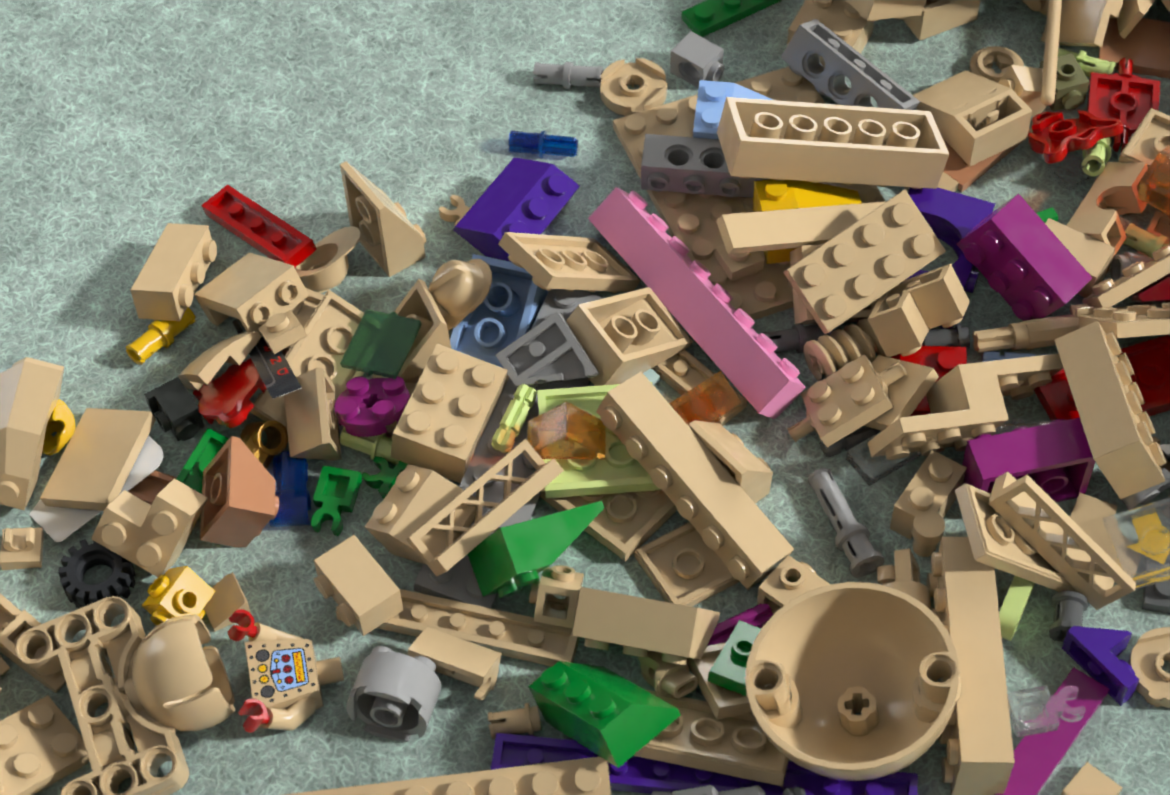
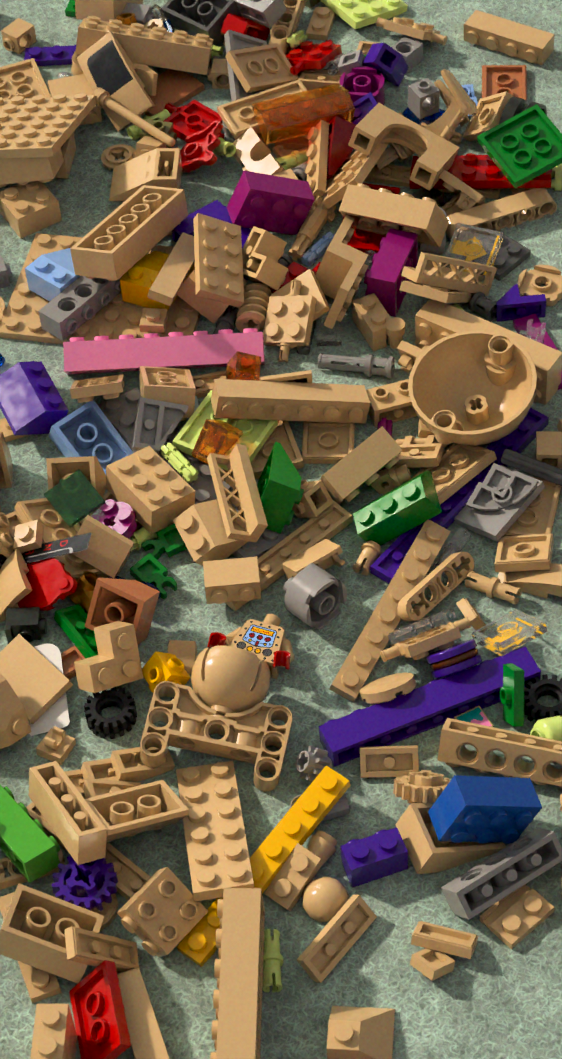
camera: 55 degrees left, 5 degrees down
tan piece [428,259,492,331] -> none
plate [707,620,761,696] -> none
light grey brick [781,19,920,110] -> none

